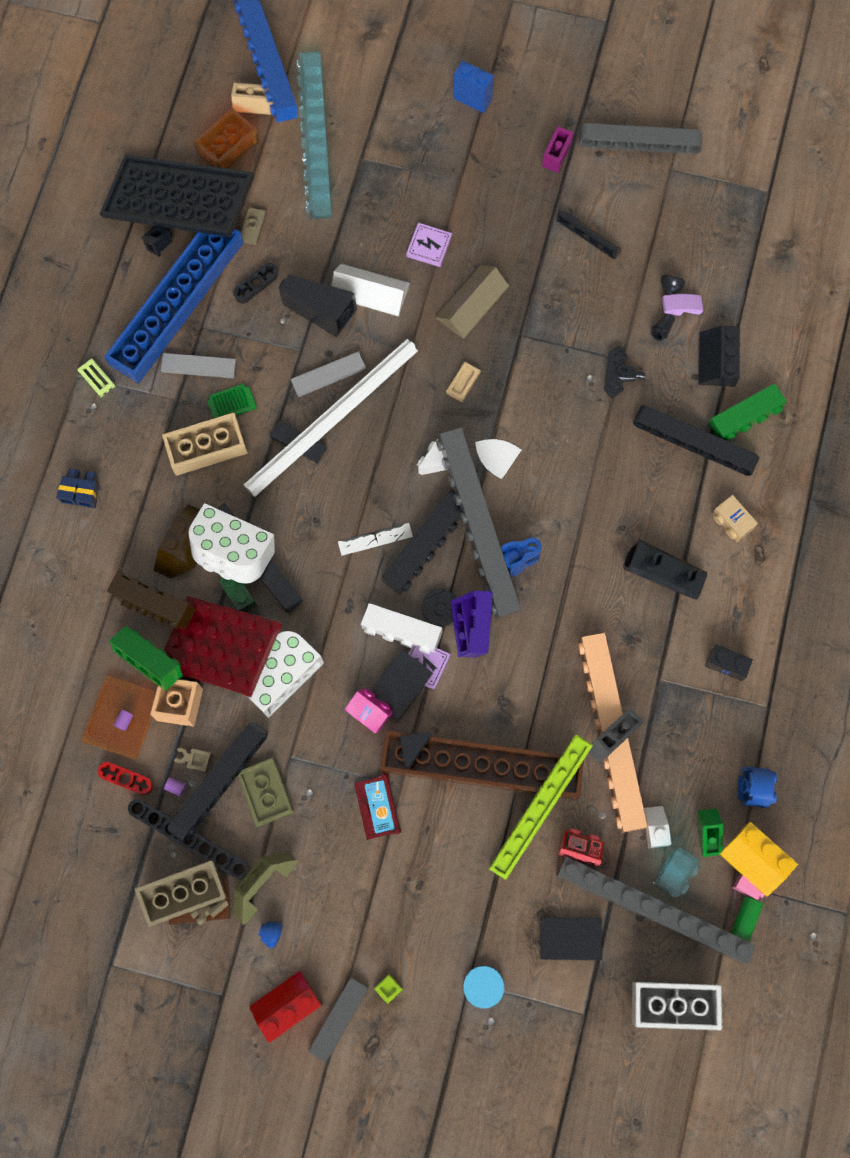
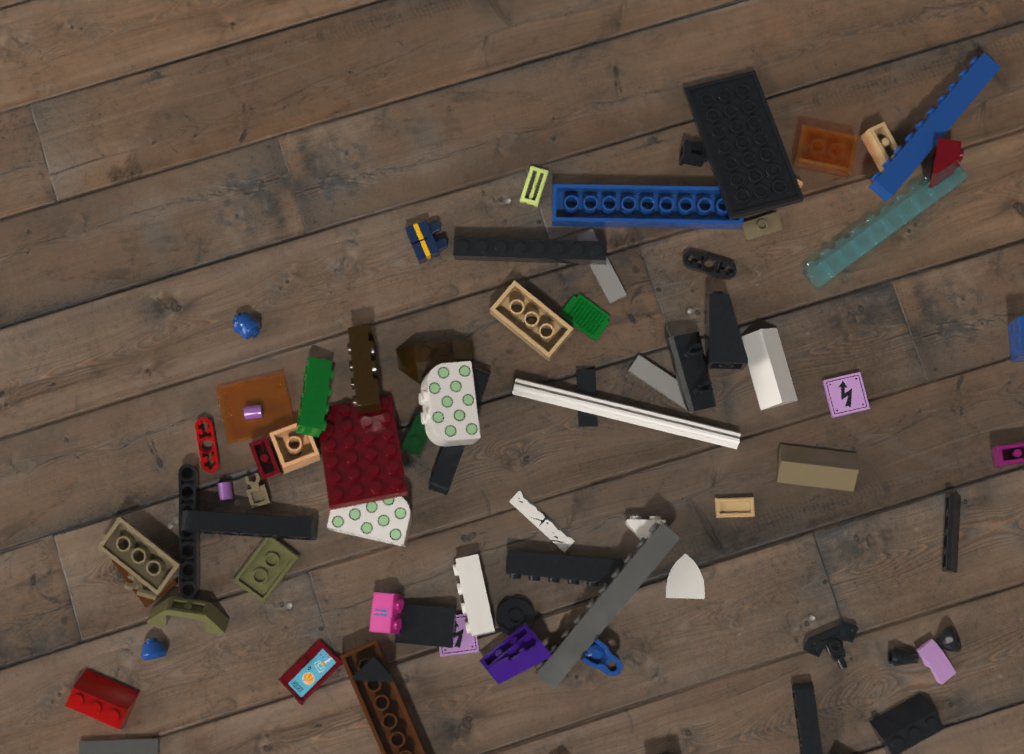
camera: 55 degrees right, 5 degrees up
none -> blue piece [232,312,261,340]
none -> dark red brick [249,437,283,482]
none -> black brick [453,237,607,265]
none -> black piece [666,332,716,413]
none -> dark red slope [928,138,964,188]

